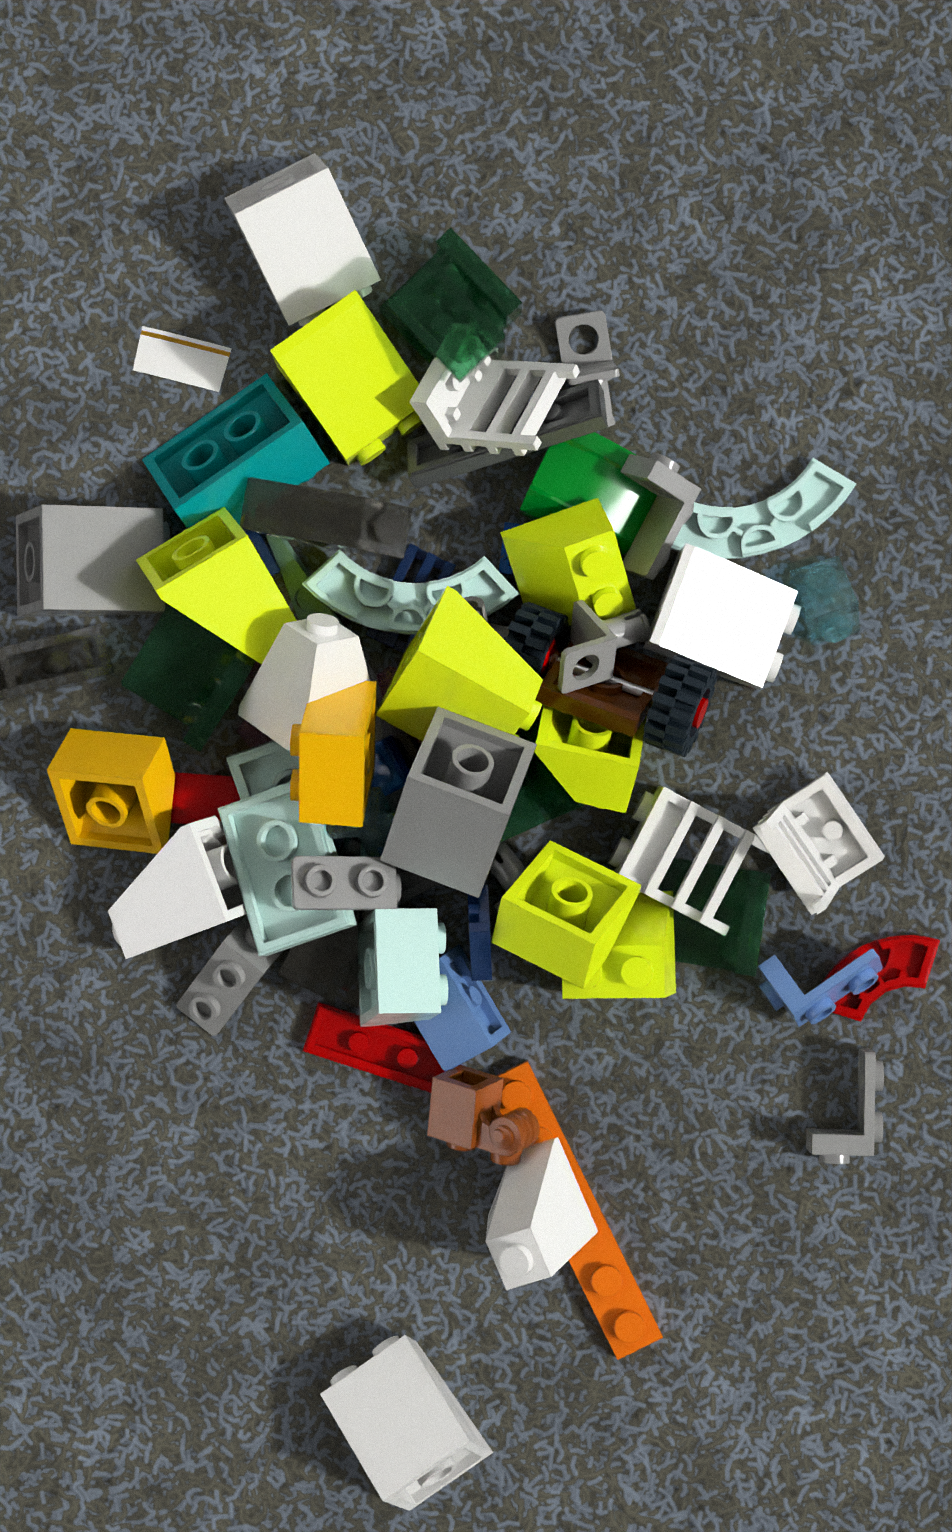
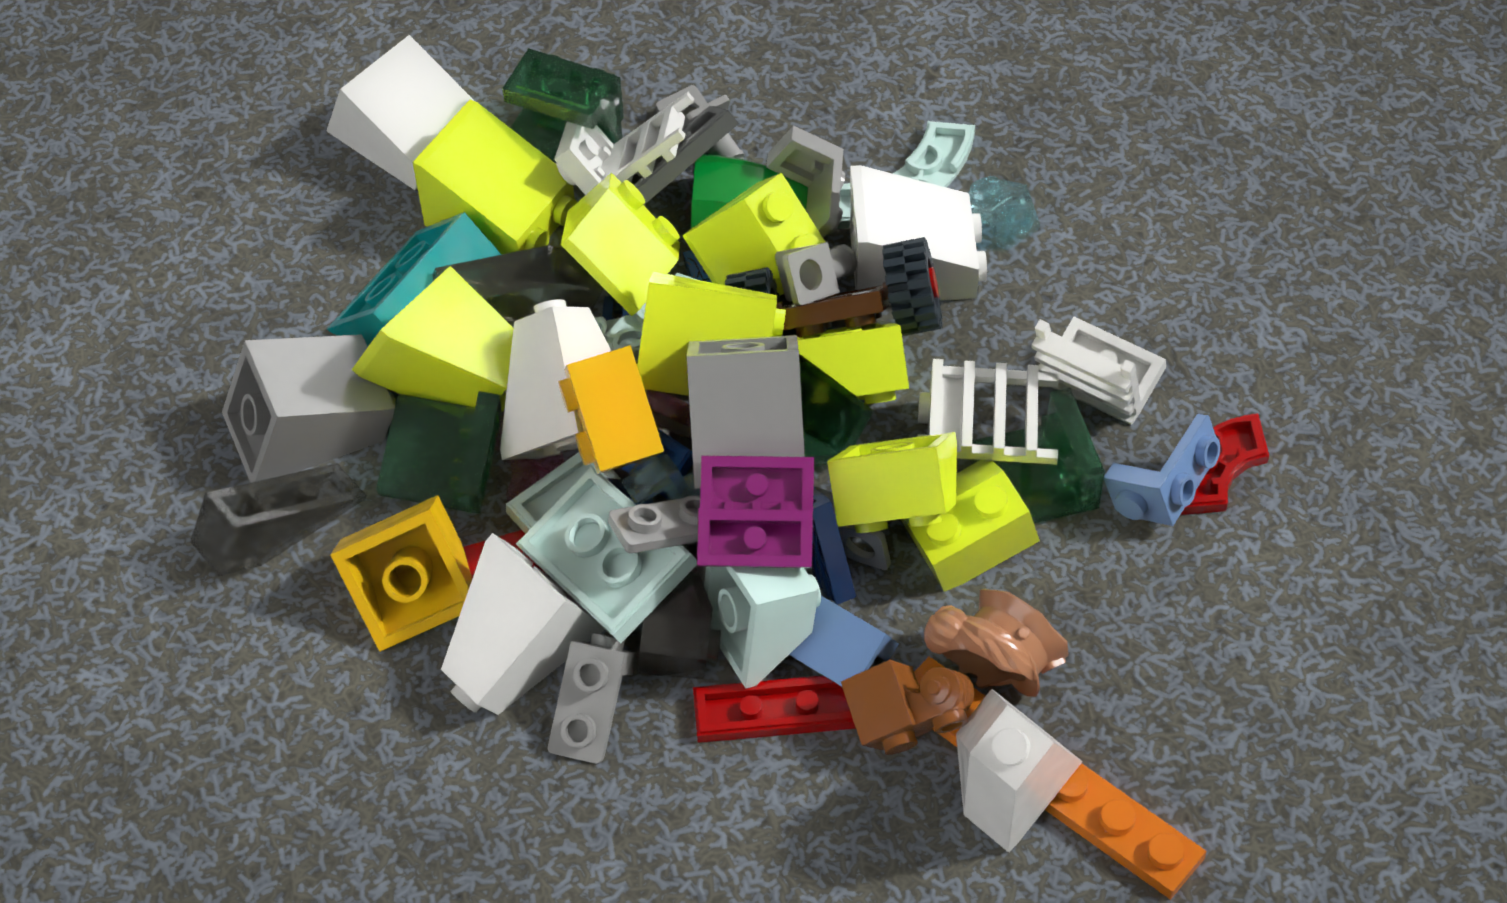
camera: 20 degrees left, 35 degrees down
white sticker [133,326,232,392] -> none
light grey bracket [806,1048,884,1164] -> none
none -> neon yellow slope [561,172,680,316]
none -> magenta slope [697,455,814,568]
none -> nougat piece [924,589,1068,697]

